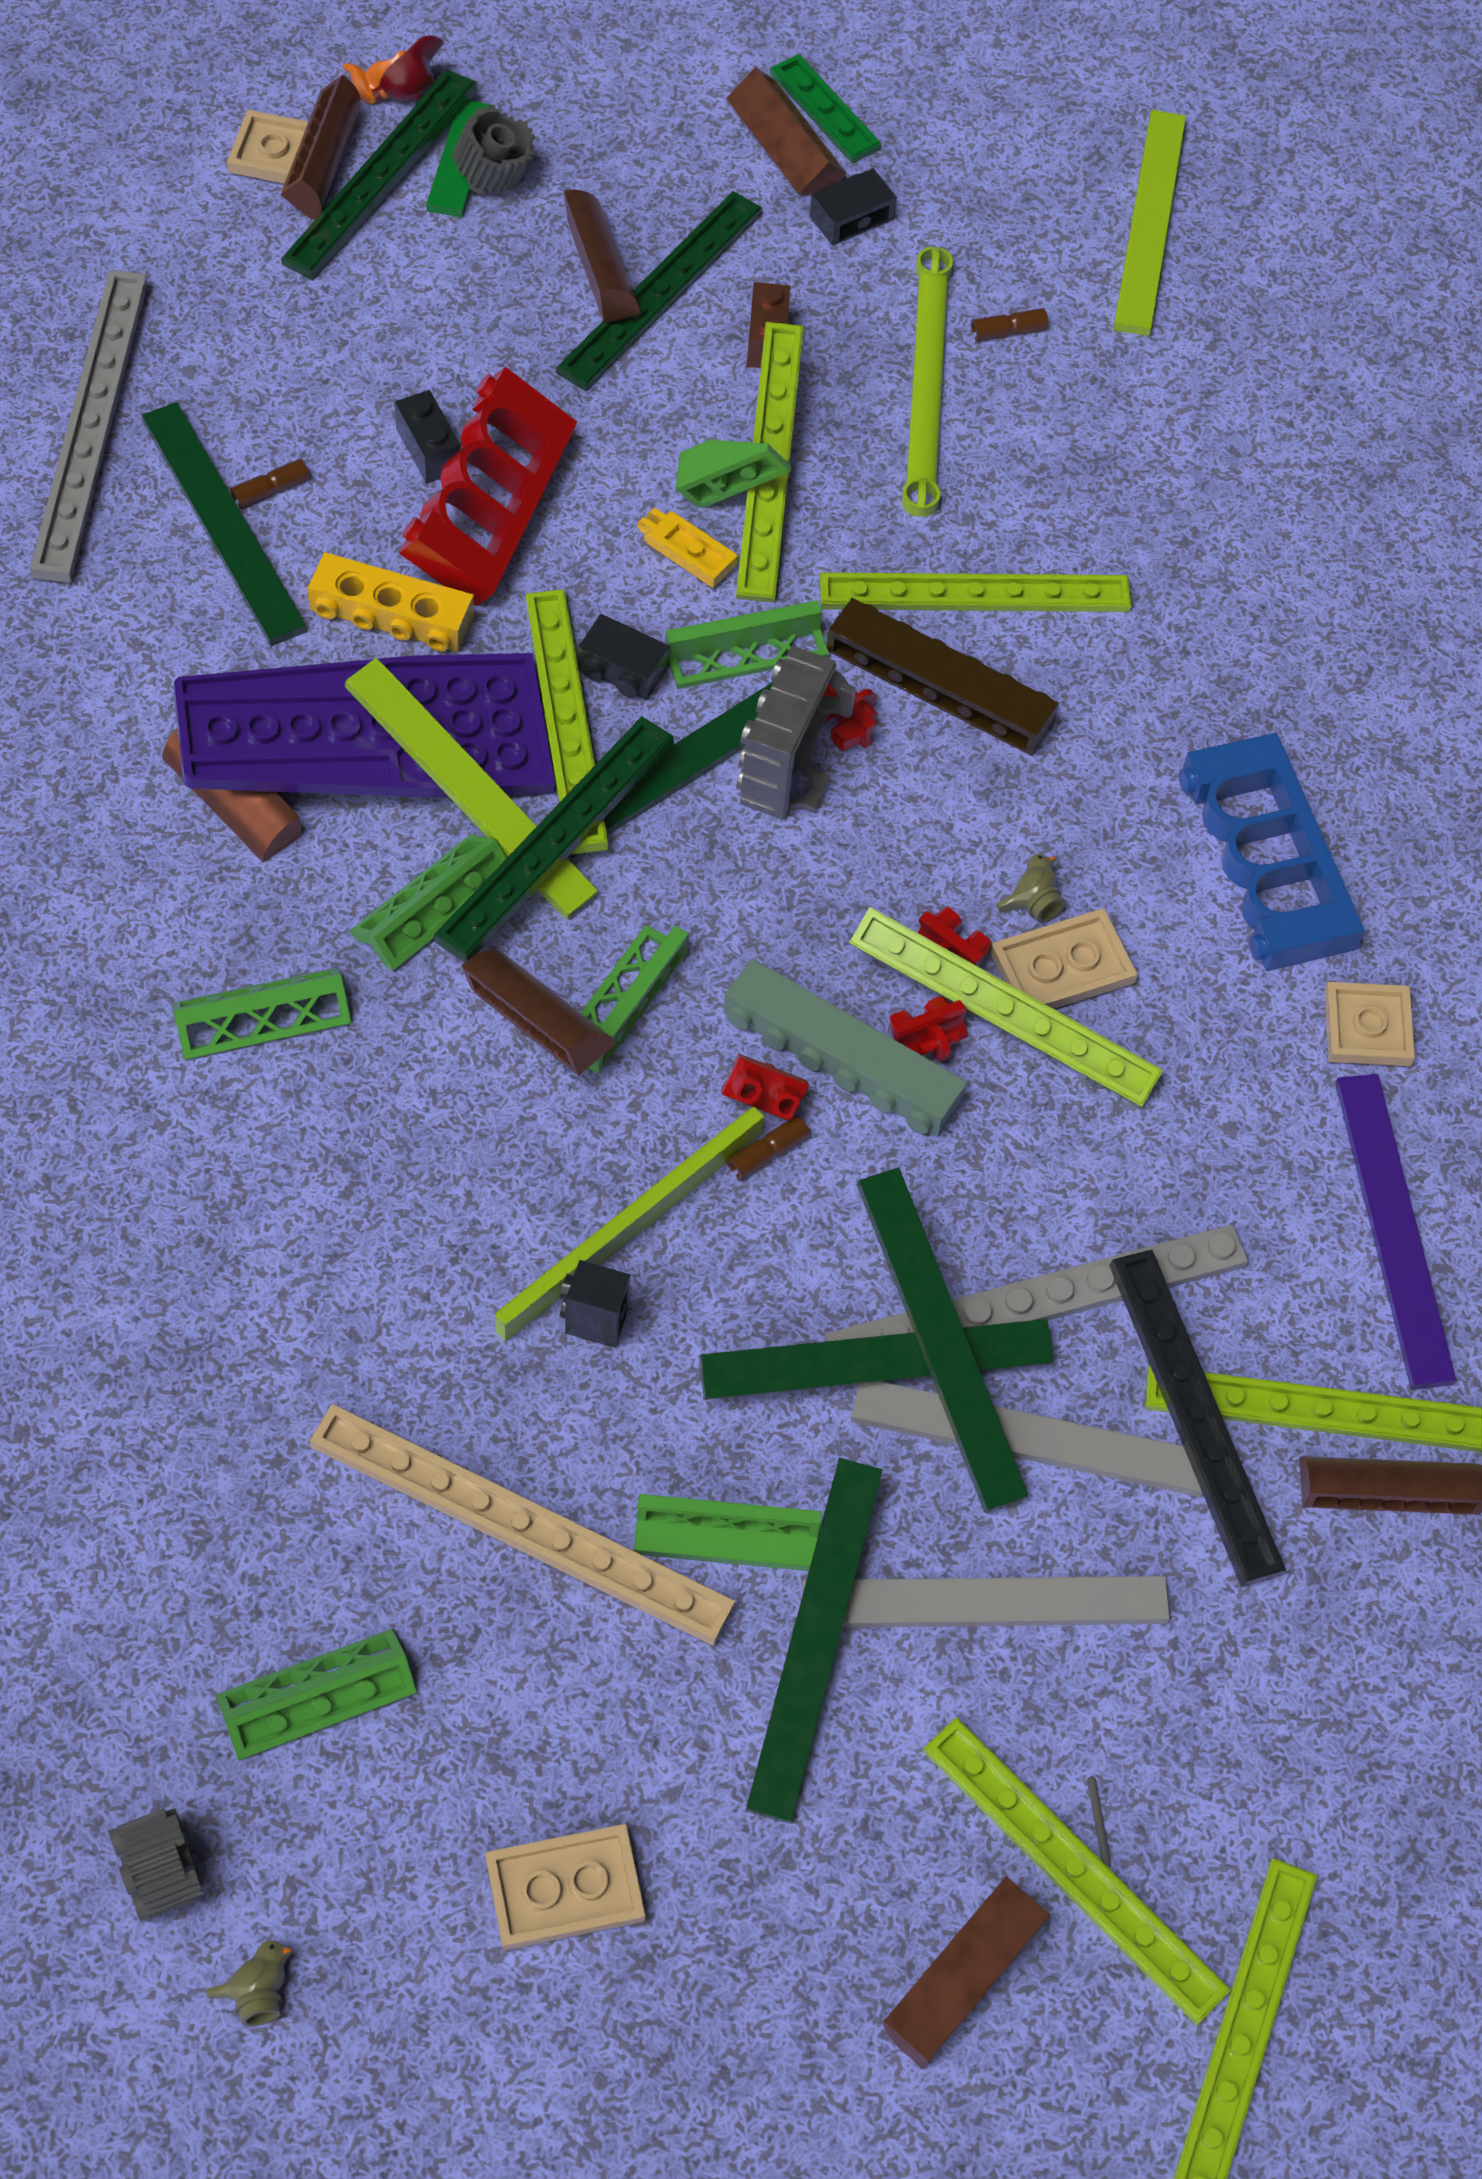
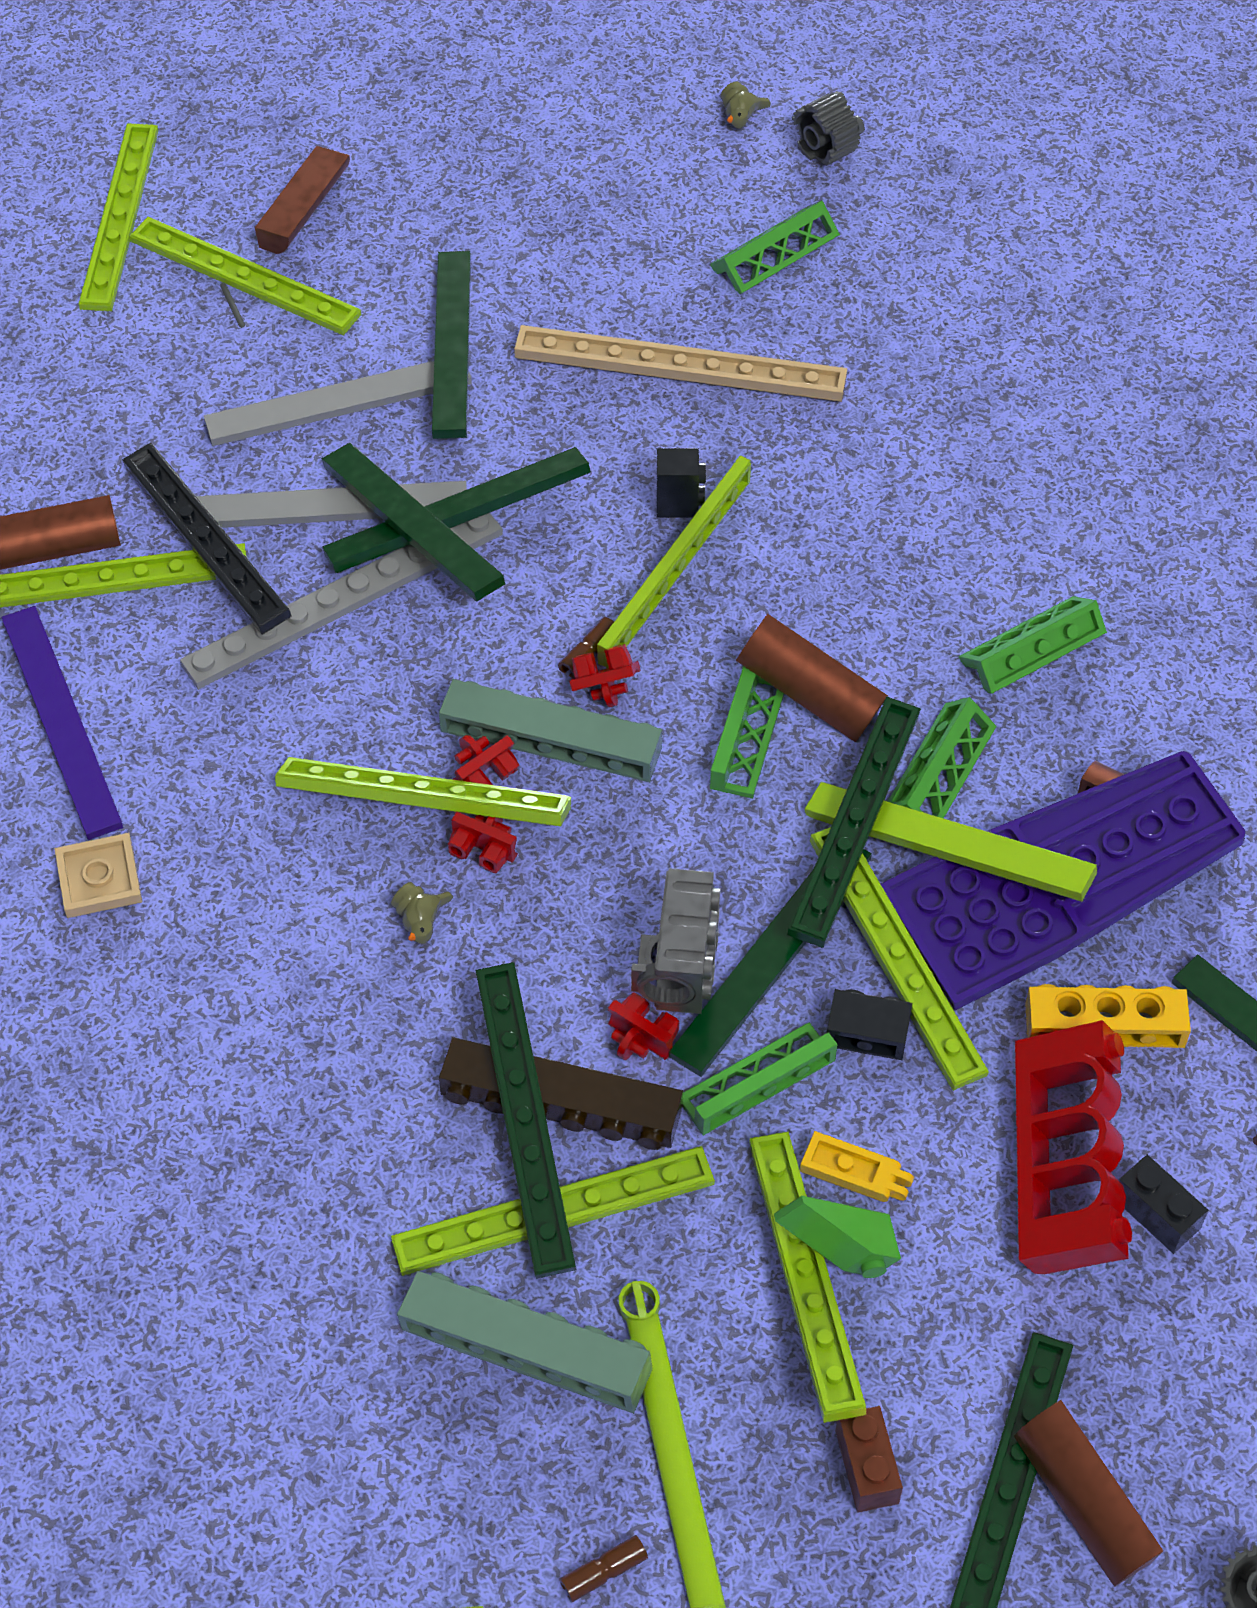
camera: 170 degrees right, 5 degrees down
tan plate [485,1824,645,1951] -> none
bright green fence [634,1494,821,1571] -> none
tan plate [990,908,1138,1009] -> none
blue fence [1179,732,1365,972] -> none
none -> sand green brick [397,1271,653,1414]
none -> dark green tile [475,962,577,1279]

